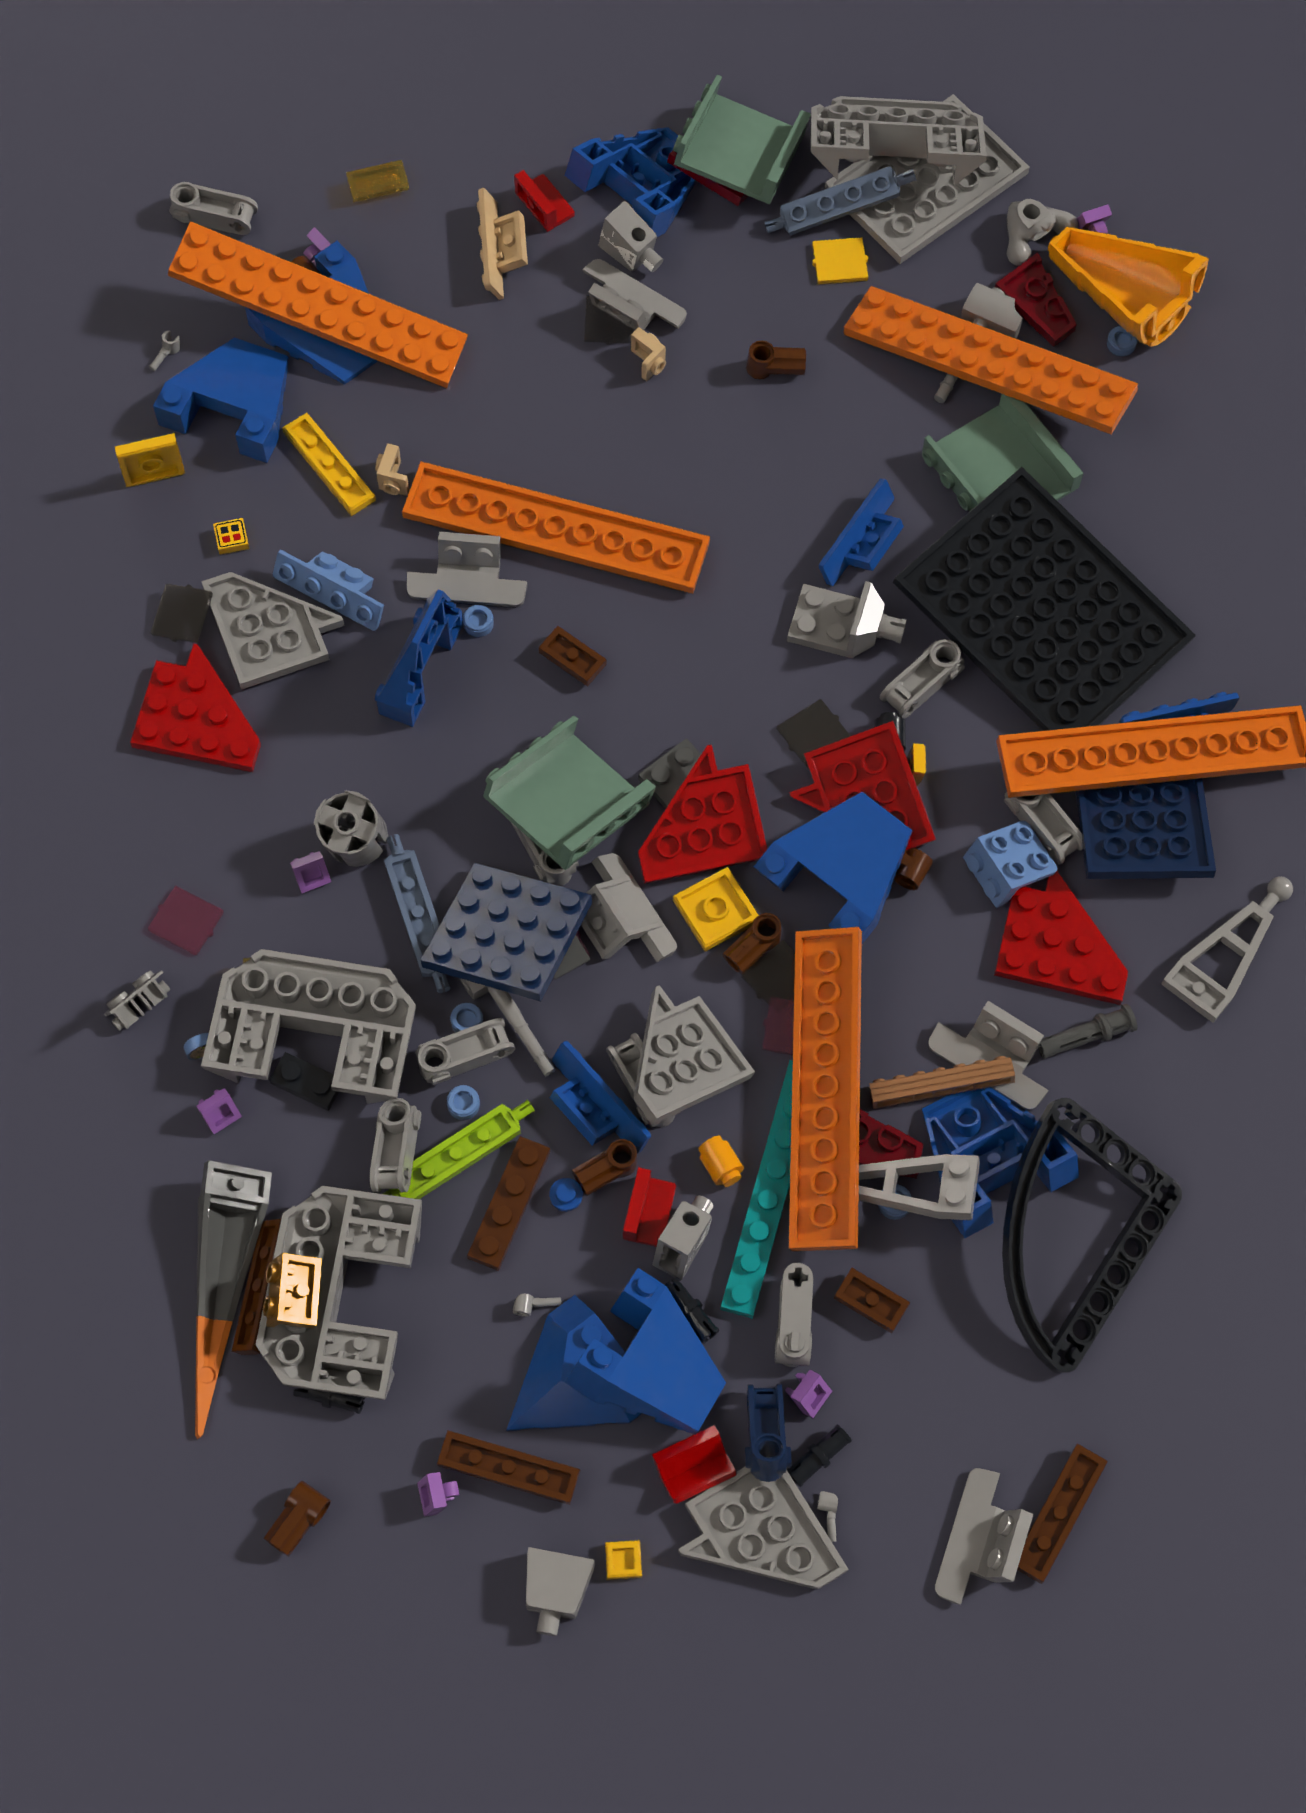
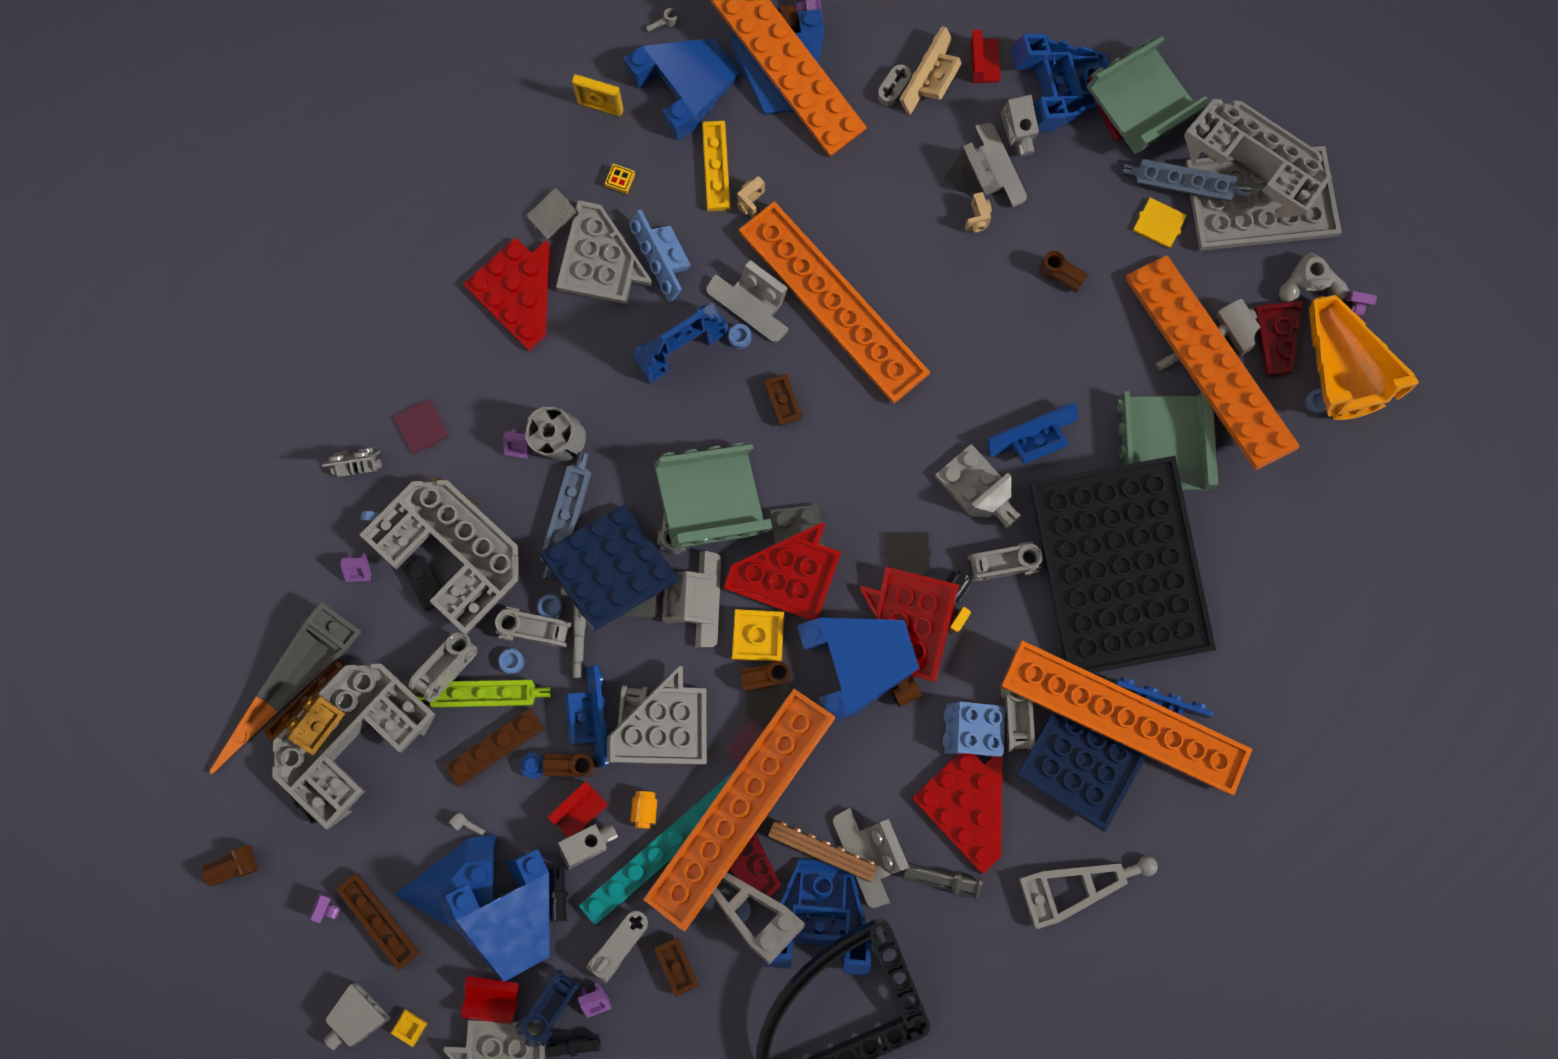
camera: 35 degrees right, 10 degrees up
none -> light grey beam [878,65,911,107]

